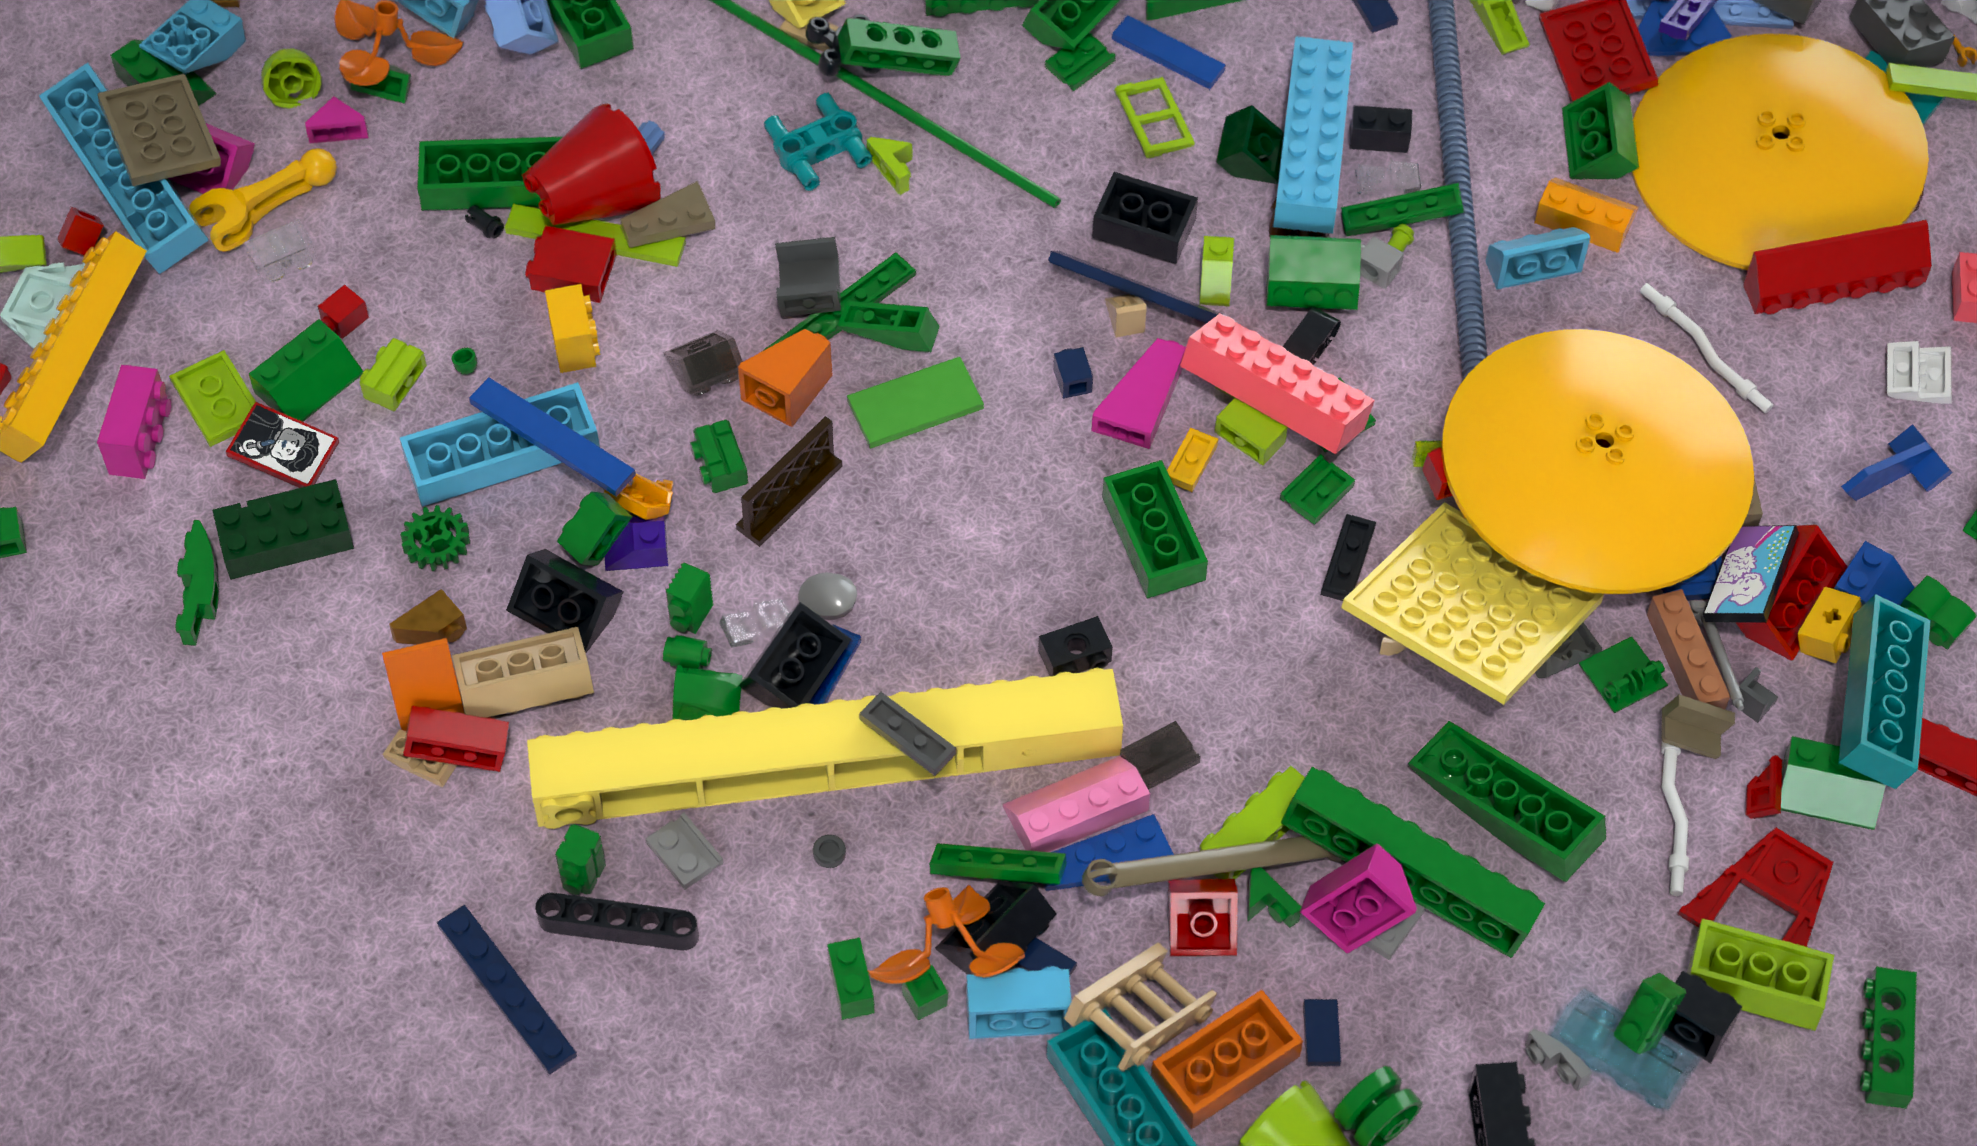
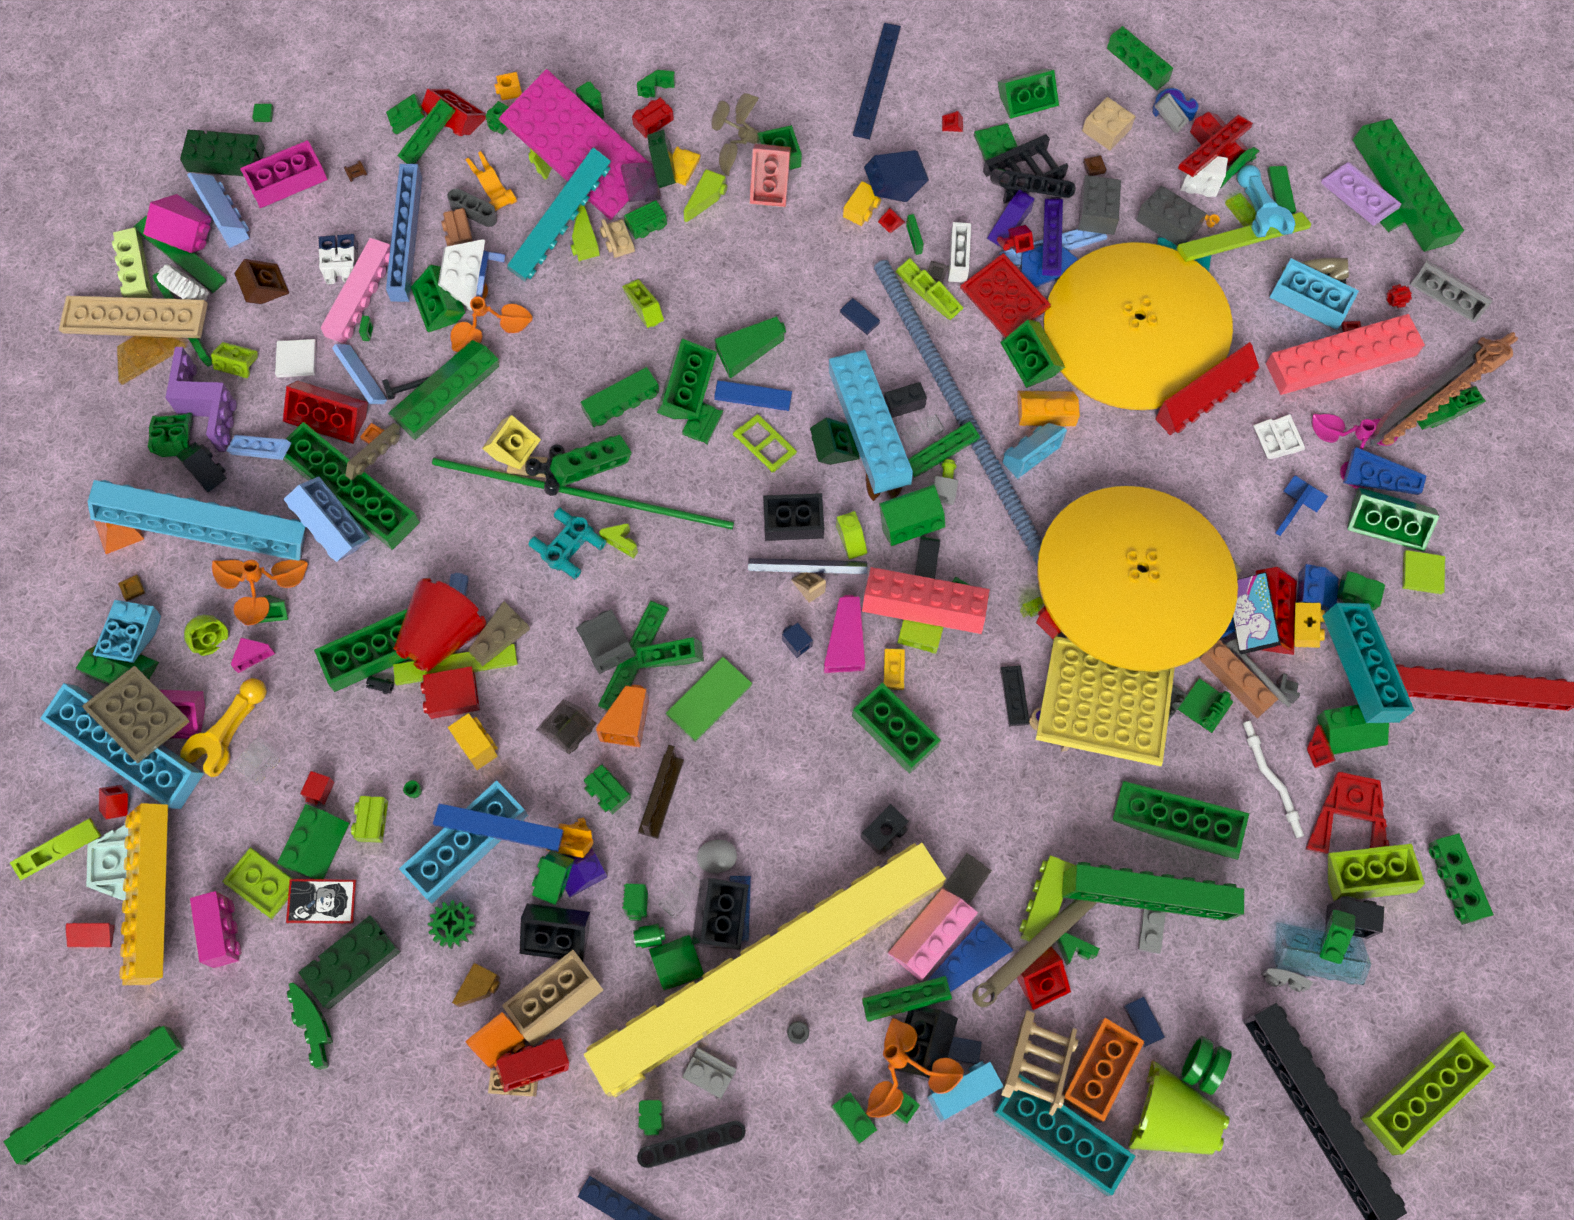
camera: 25 degrees left, 10 degrees up
dark grey plate [859,692,956,776] -> none
green plate [1280,454,1355,525] -> none
dark pink slope [1300,843,1417,954] -> none
white bar [1640,283,1774,414] -> none
dark tan panel [1661,694,1735,759] -> none

